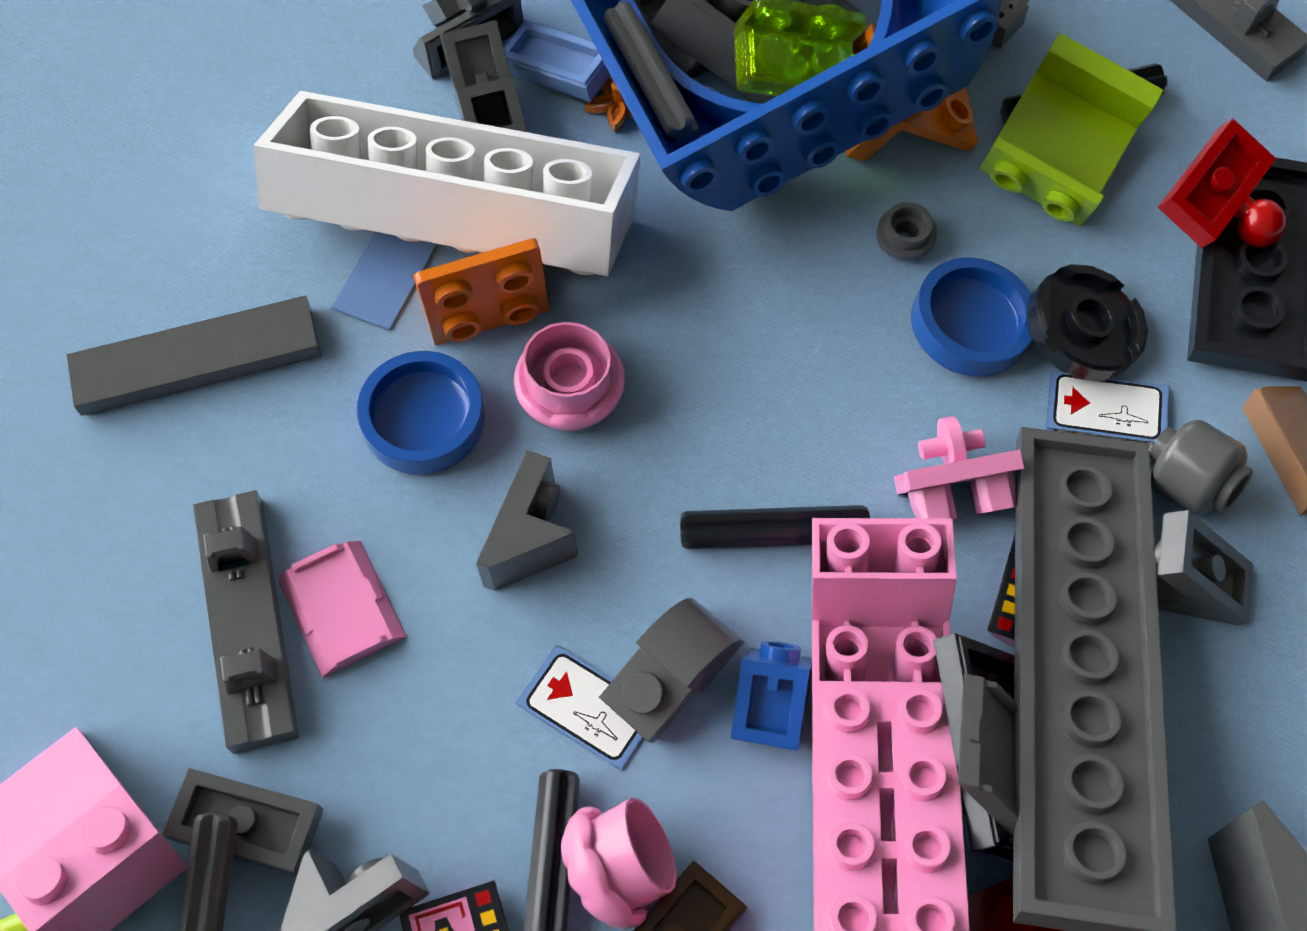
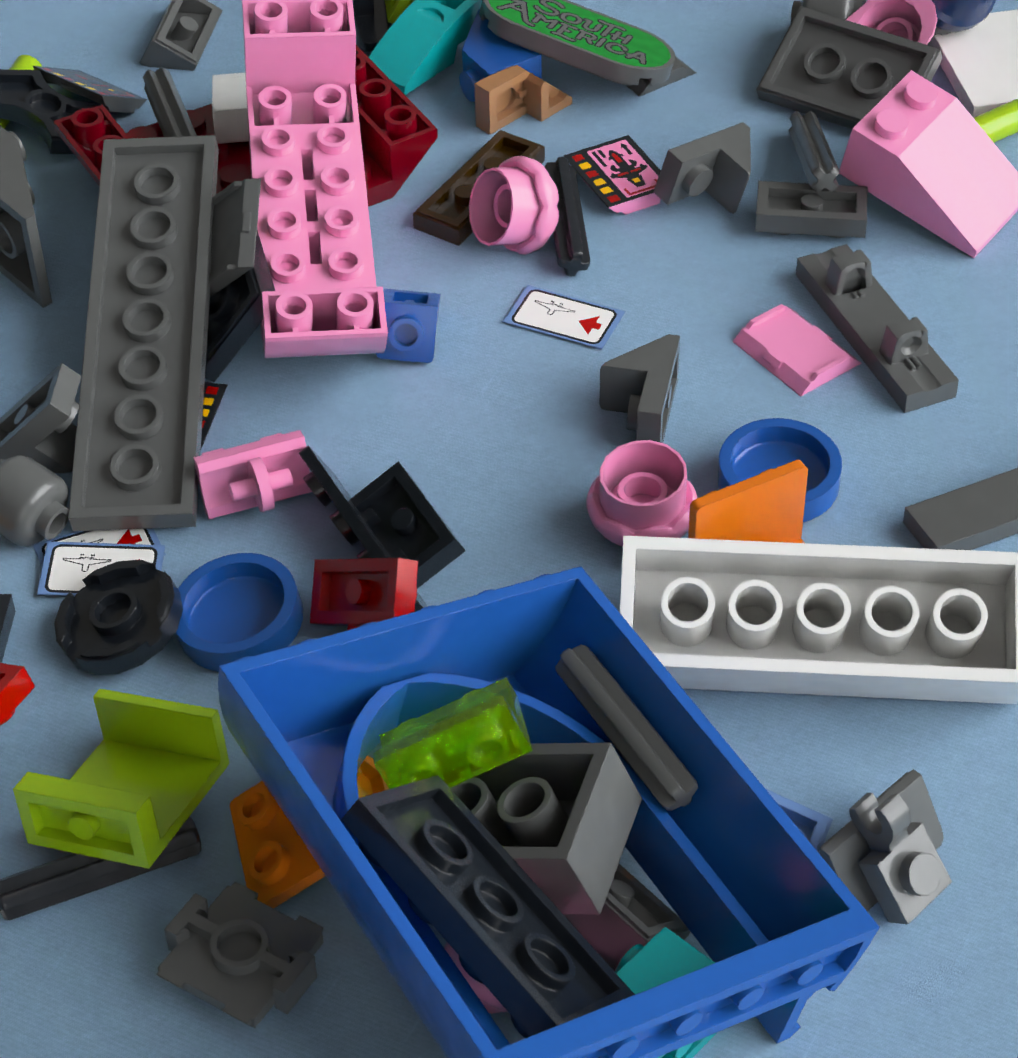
camera: 170 degrees right, 20 degrees down
dark grey brick [440,20,527,132] -> none
dark grey brick [599,598,745,743] -> none
black axle [680,505,870,549] -> none
none -> black bracket [299,445,466,612]
none -> red plate [310,558,418,630]

